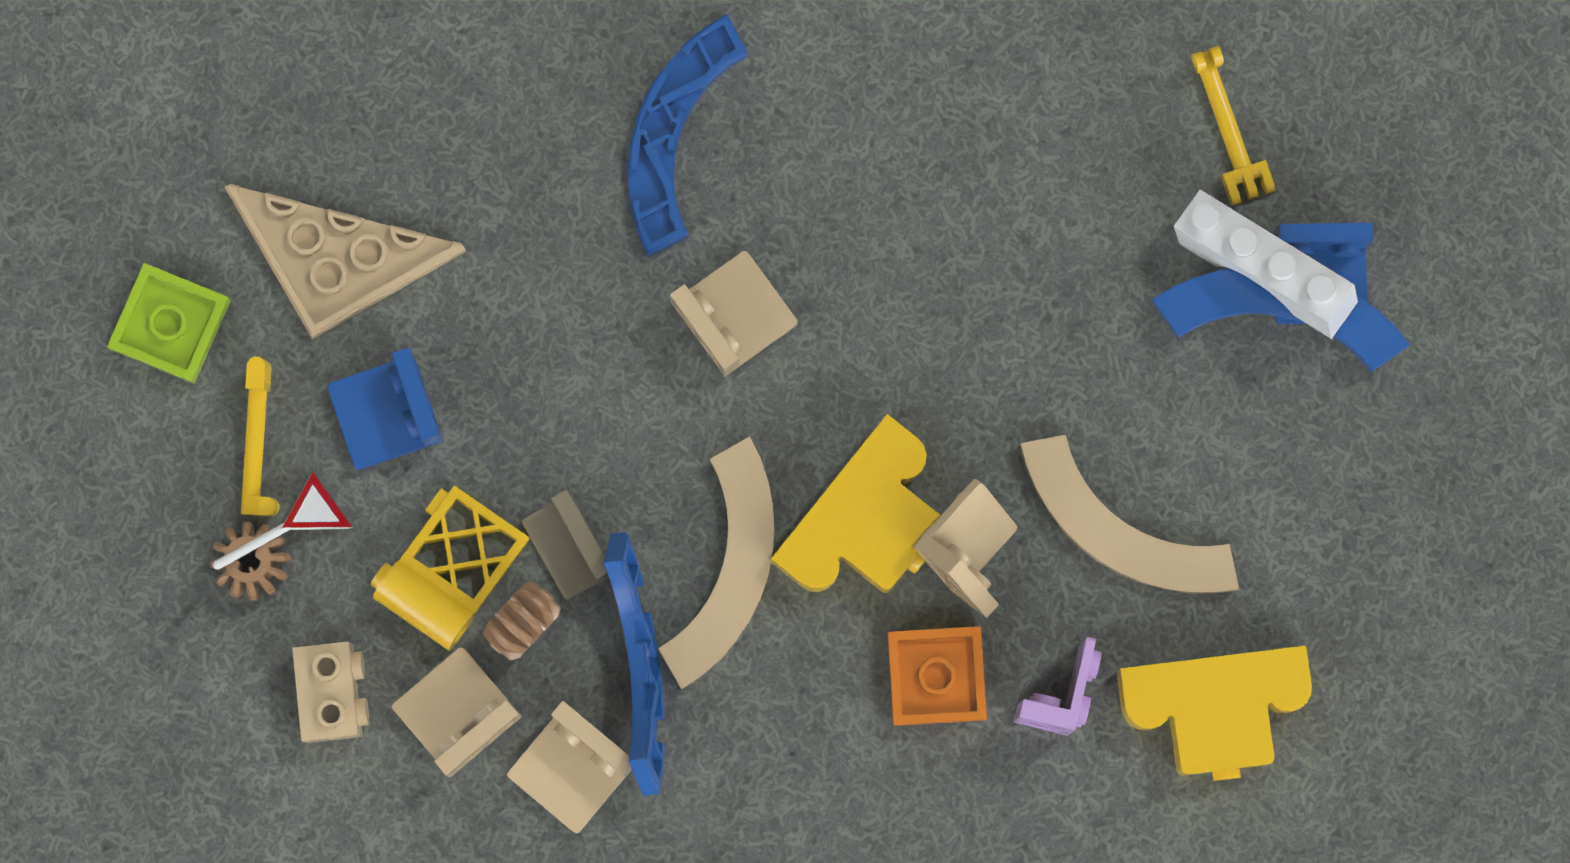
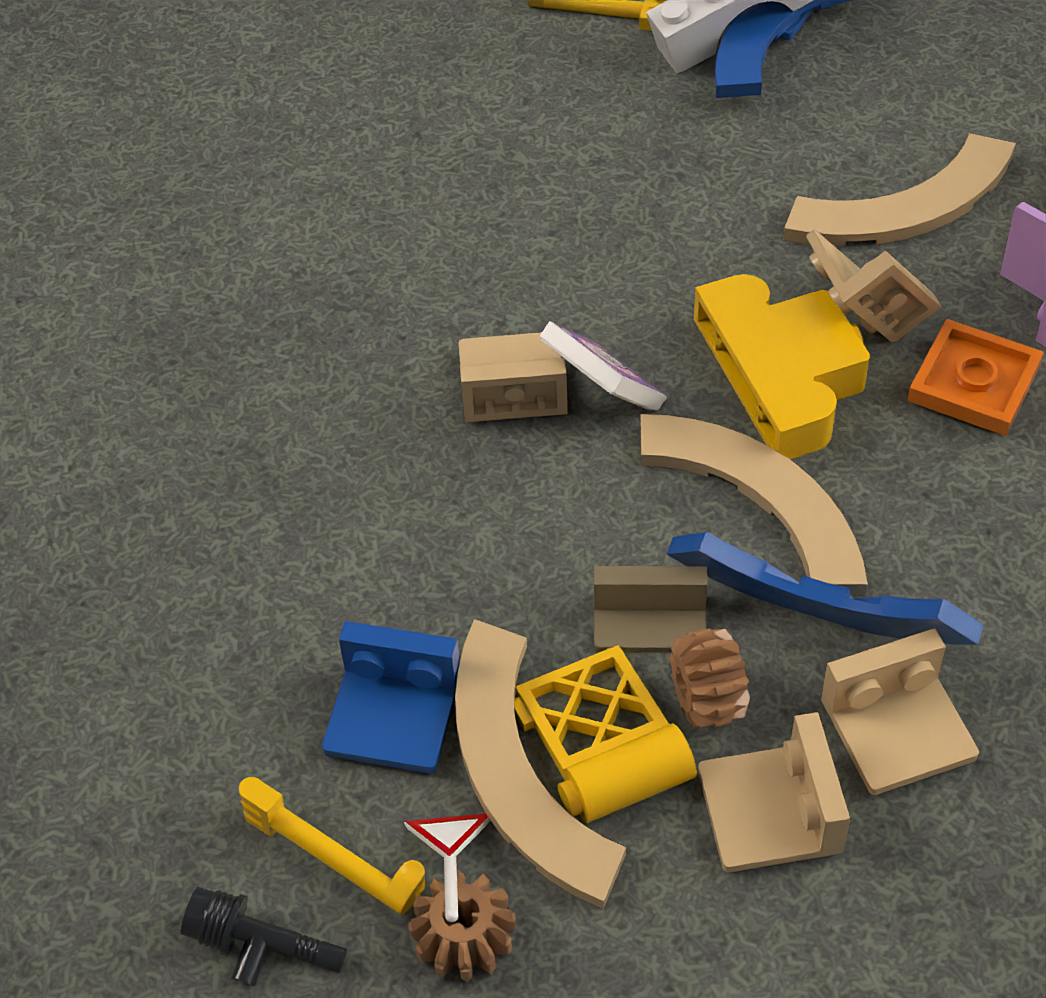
camera: 55 degrees left, 30 degrees down
lime plate [107,263,231,384] -> none
tan tile [225,184,466,339] -> none
tan brick [292,641,369,743] -> none
blue tile [628,14,748,257] -> none
none -> black piece [180,887,347,986]
none -> tan tile [455,619,626,909]
none -> white tile [540,321,667,412]

